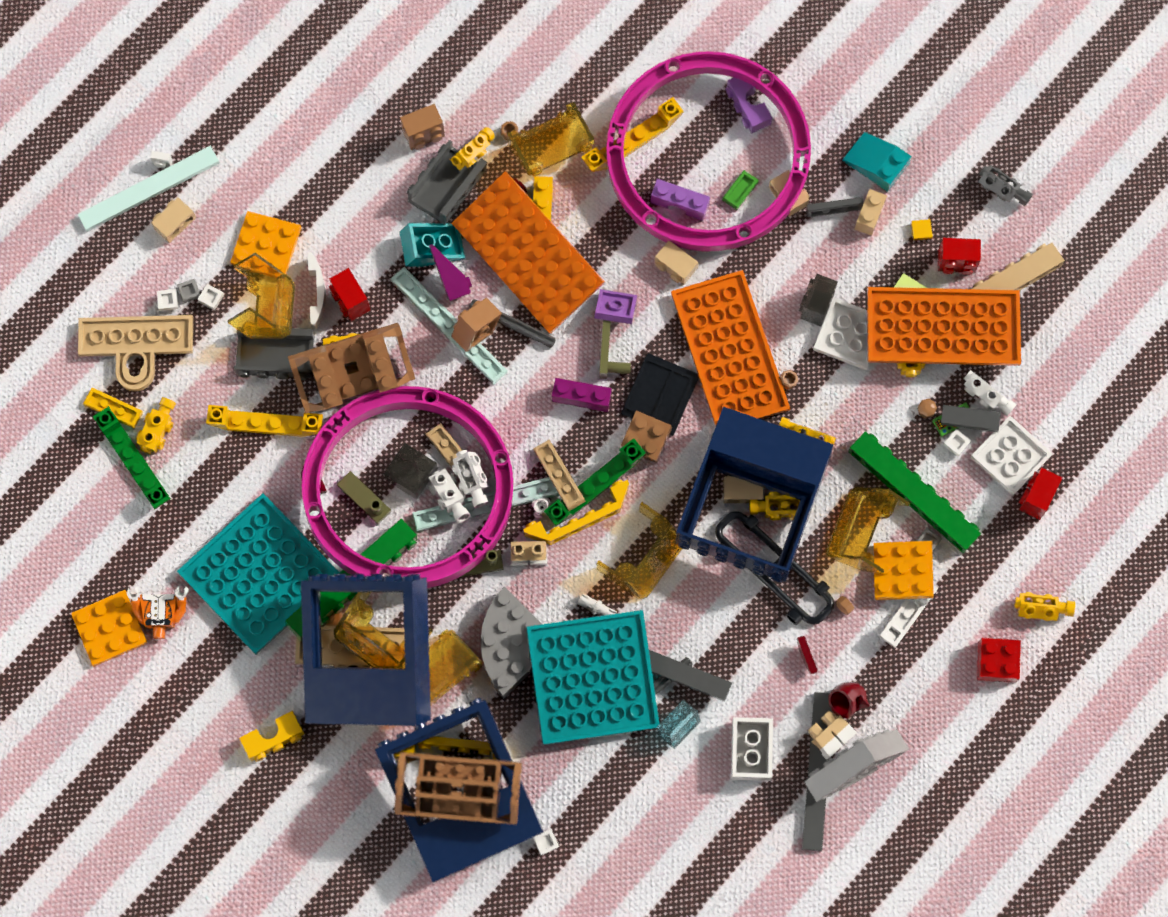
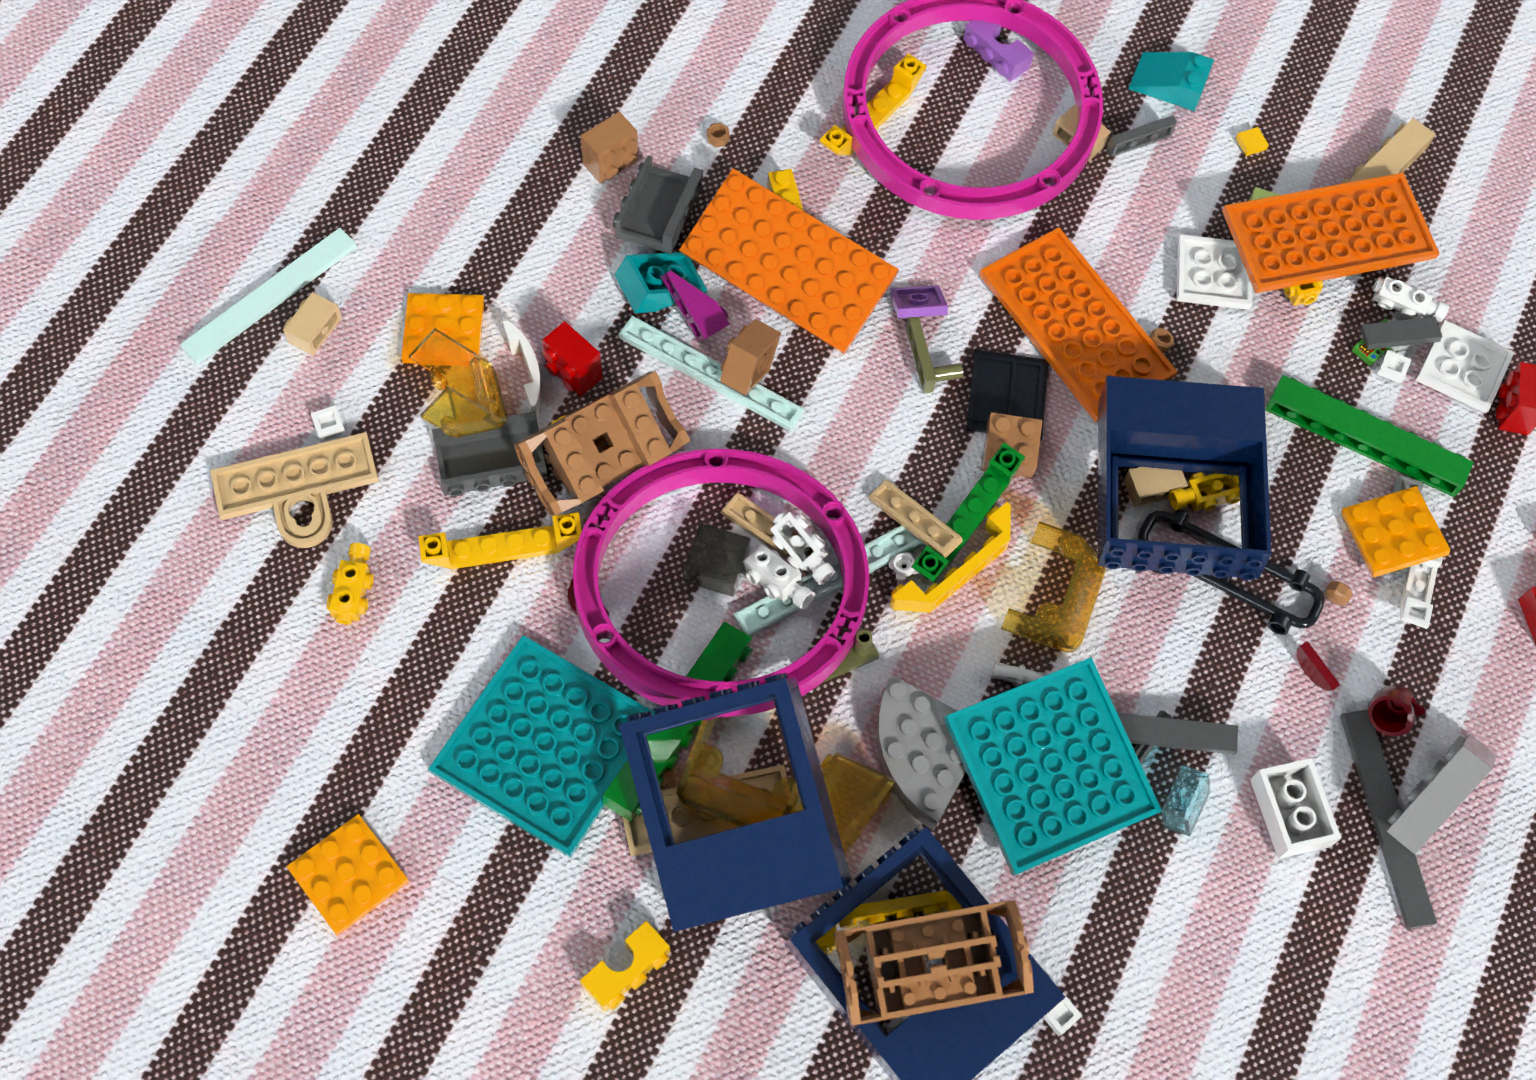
camera: 20 degrees left, 10 degrees down
yellow tile [83,388,143,429] -> none
green slope [93,406,171,509] -> none
torso [127,586,189,639] -> none
white plate [150,151,173,168] -> none
light grey tile [177,278,200,303] -> none
white plate [197,284,224,310] -> none
olive piece [337,471,392,525] -> none
yellow brick [450,127,494,171] -> none
dark grey axle [469,299,556,348] -> none
clear yellow windscreen [507,102,594,177] -> none
tan hips [510,541,547,566] -> none
magenta brick [552,378,612,412] -> none
medium lavender arch [651,179,710,221] -> none
tan brick [654,241,699,285] -> none
bright green tile [722,170,759,210] -> none
clear smoke brick [799,274,838,326] -> none
tan hips [807,711,857,760] -> none
clear yellow windscreen [826,487,910,573] -> none
tan brick [854,189,887,236] -> none
medium nougat tile [917,399,937,419] -> none
red brick [938,238,981,275] -> none
dark grey brick [978,165,1033,206] -> none

